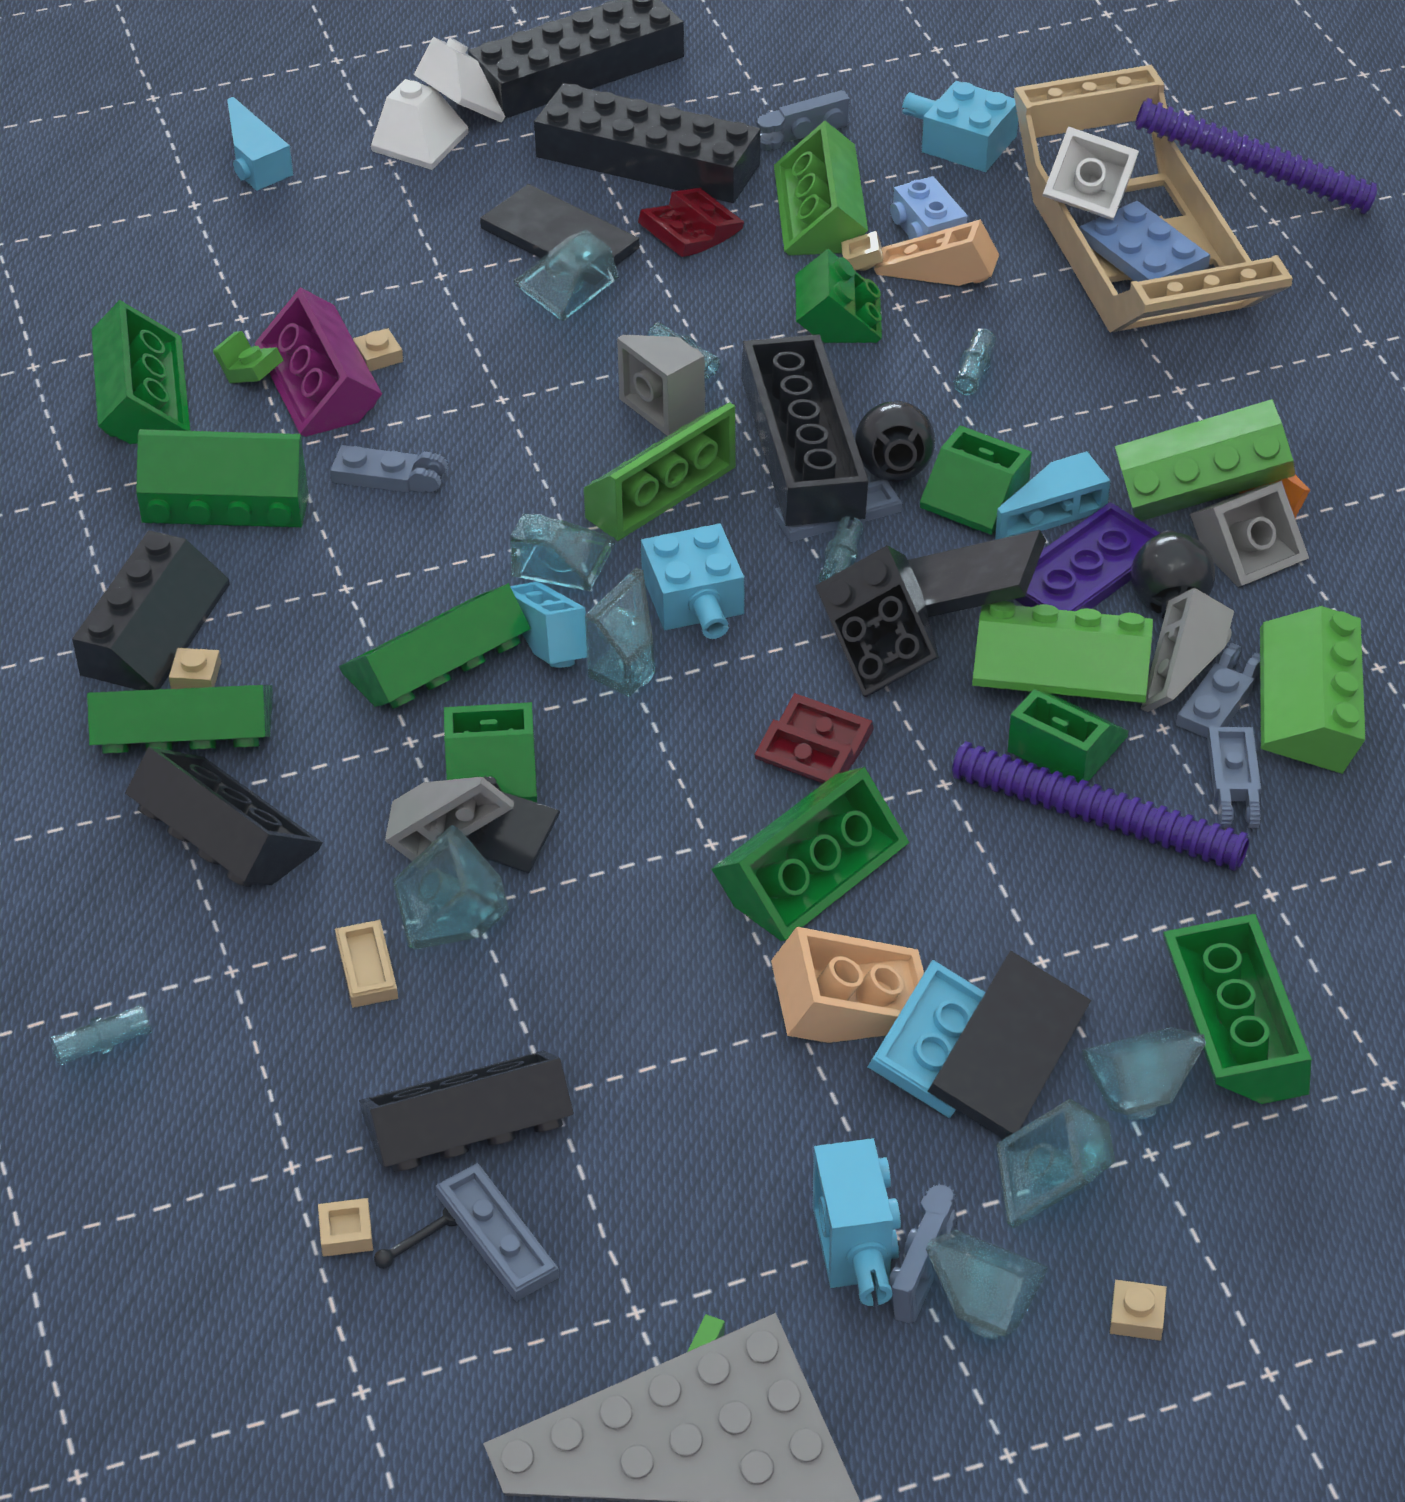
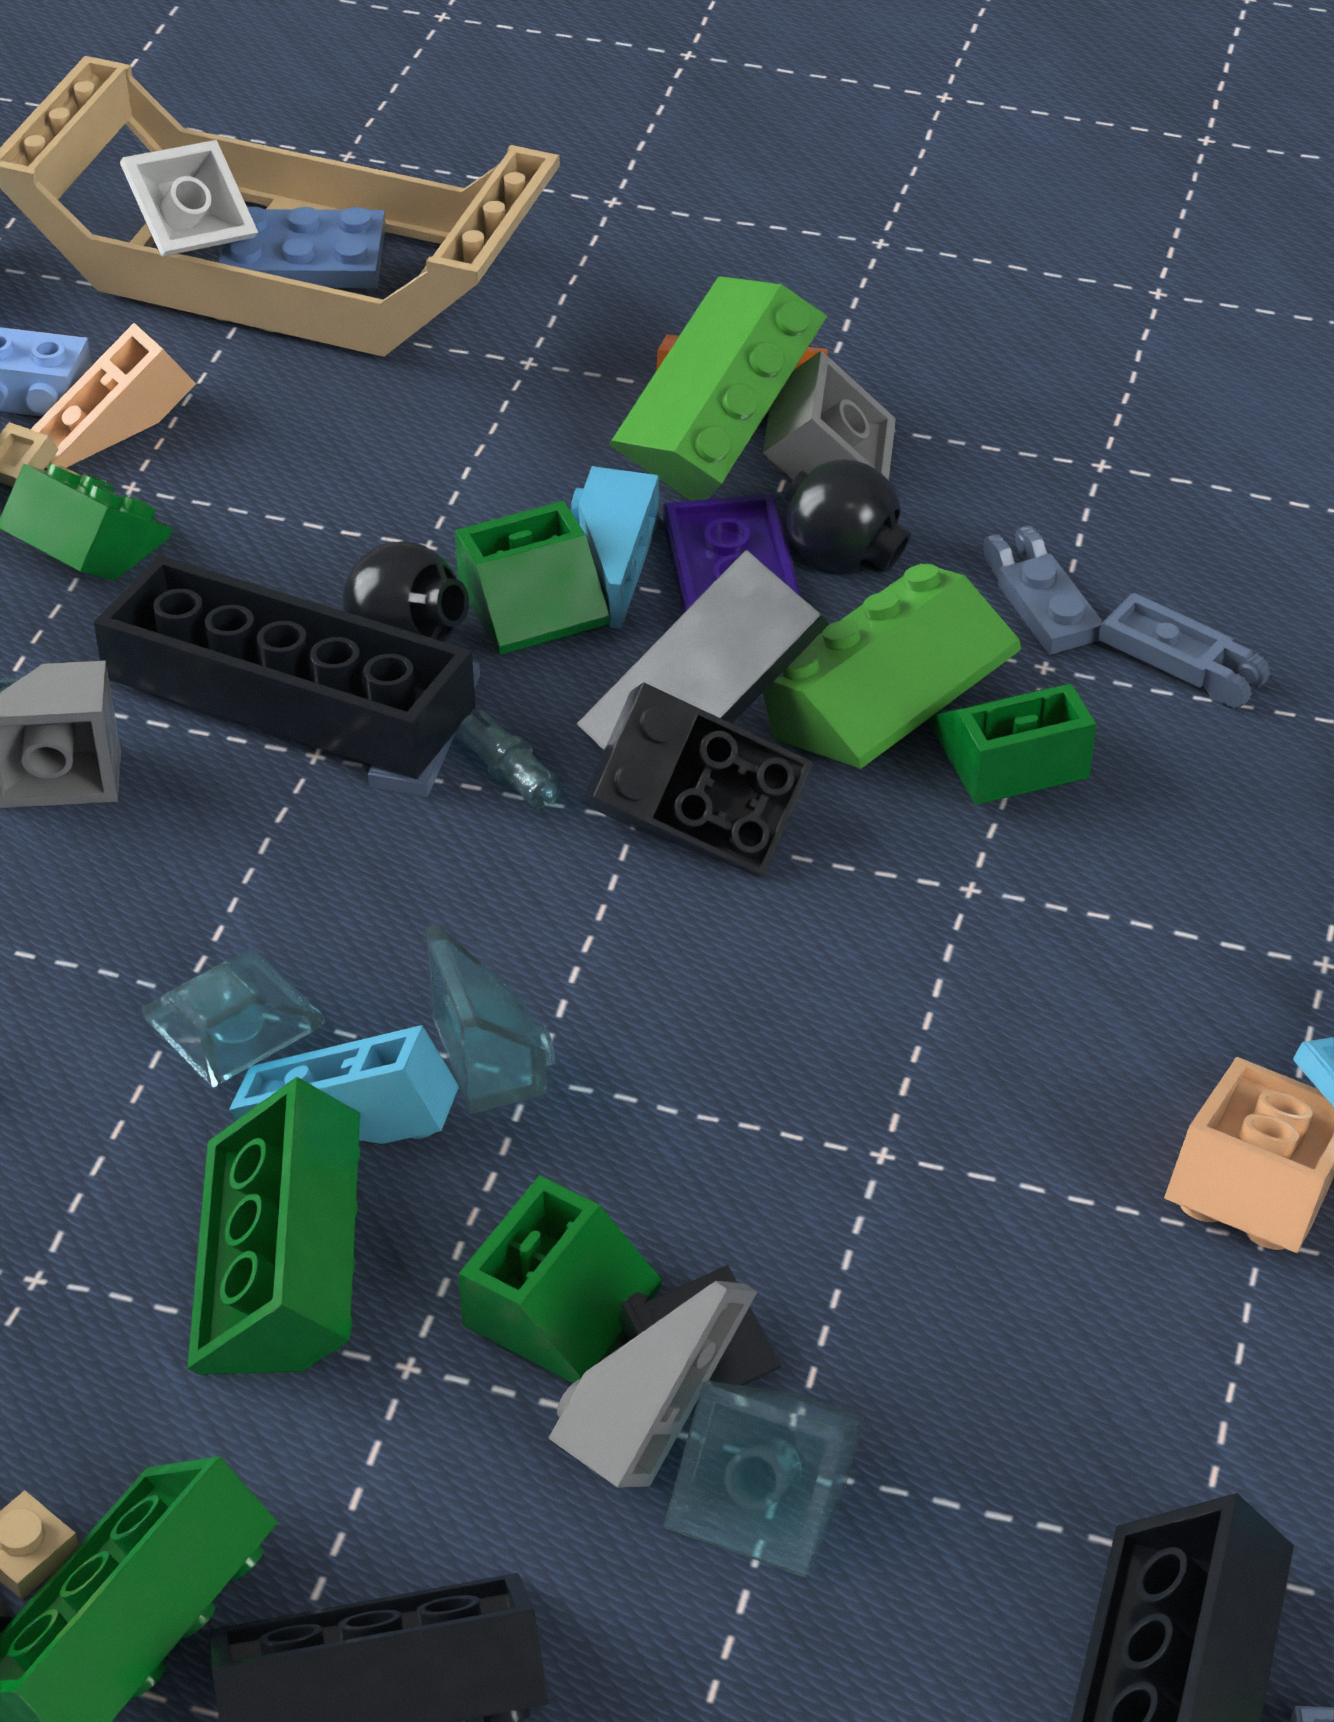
camera: 55 degrees left, 0 degrees up
tan tile [335,920,398,1008] -> none
bright green slope [584,402,736,541] -> none
medium azure brick [641,523,744,639] -> none
green slope [711,767,910,941] -> none
dark red slope [754,693,874,783] -> none
dark purple piece [952,741,1249,871] -> none
clear light blue pin [954,328,996,395] -> none
dark purple piece [1135,98,1378,214] -> none
light grey slope [1141,588,1234,712] -> none
bright green slope [1260,606,1365,774] -> none

